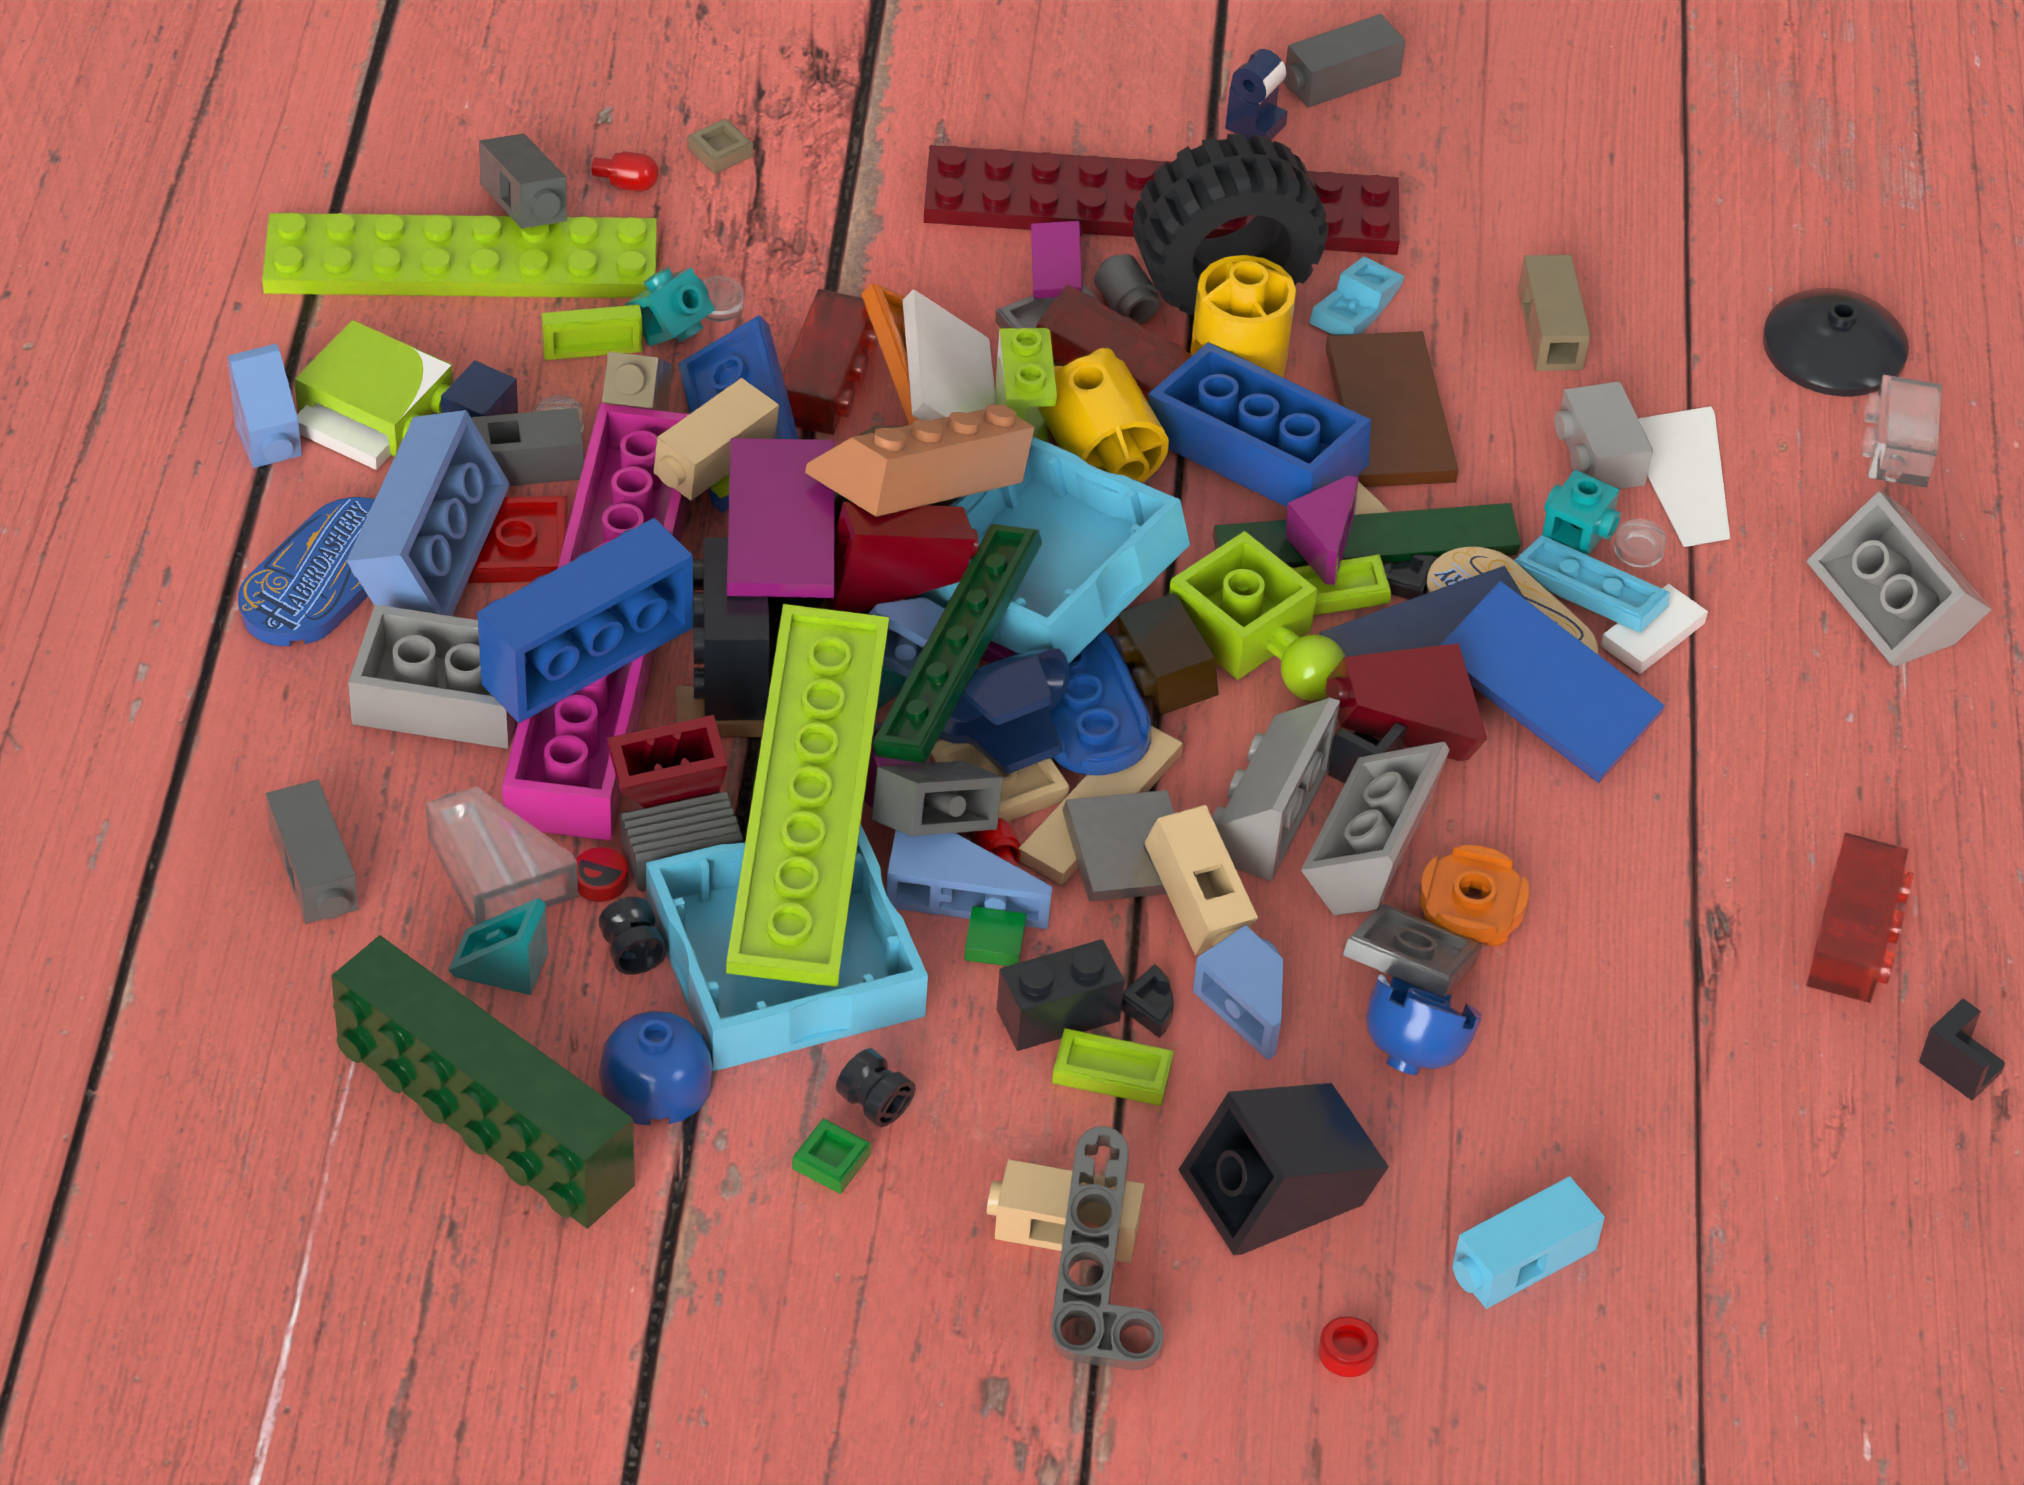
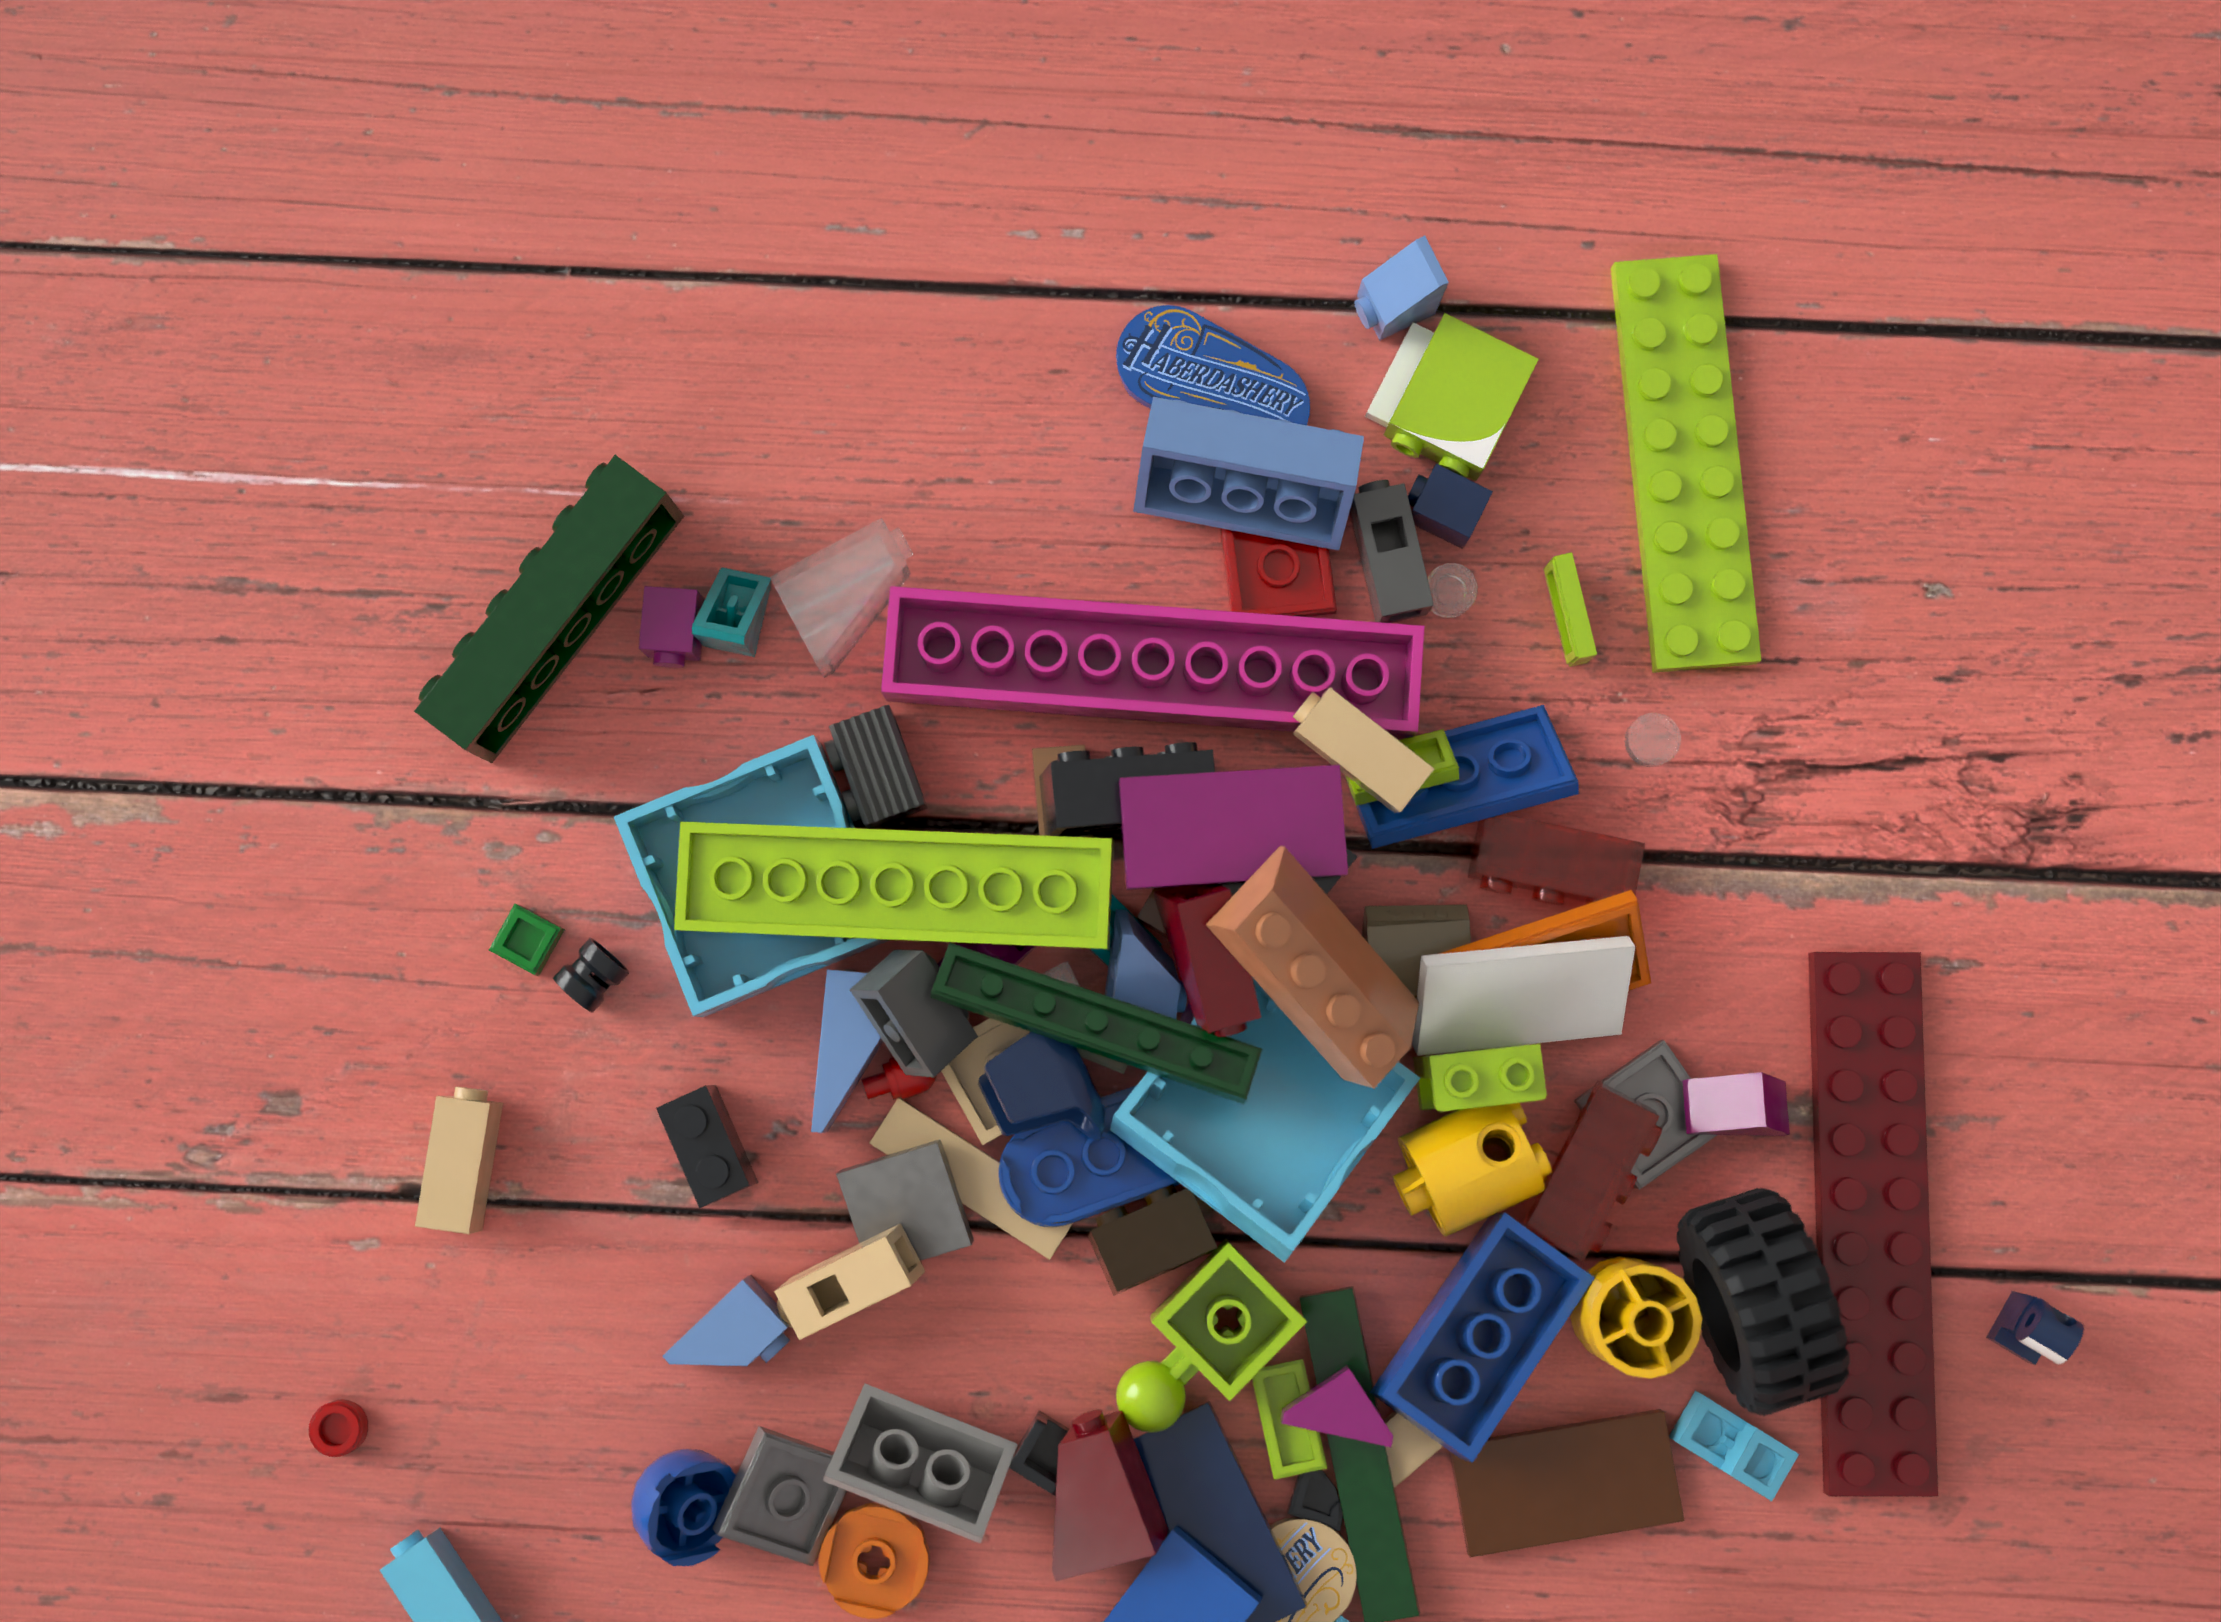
camera: 90 degrees right, 35 degrees up
dark grey brick [266,779,359,924] -> none
light grey brick [348,604,517,749] -> none
blue brick [477,518,693,723] -> none
dark grey brick [479,133,567,229] -> none
red tile [573,847,628,902] -> none
red cylinder [591,151,659,192] -> none
black wheel [599,897,667,975] -> none
blue cylinder [599,1011,713,1125] -> none
dark tan brick [602,352,673,411] -> none
dark red slope [607,715,728,808] -> none
teal brick [625,267,716,346] -> none
dark tan tile [687,118,753,174] -> none
green tile [964,906,1026,966] -> none
dark grey beam [1051,1126,1164,1370] -> none
lime tile [1052,1028,1174,1106] -> none
dark grey brick [1094,254,1160,326] -> none
black tile [1121,964,1174,1038] -> none
black slope [1178,1083,1389,1255] -> none
light grey slope [1212,698,1340,882] -> none
dark grey brick [1283,14,1406,108] -> none
none -> magenta brick [639,586,705,668]

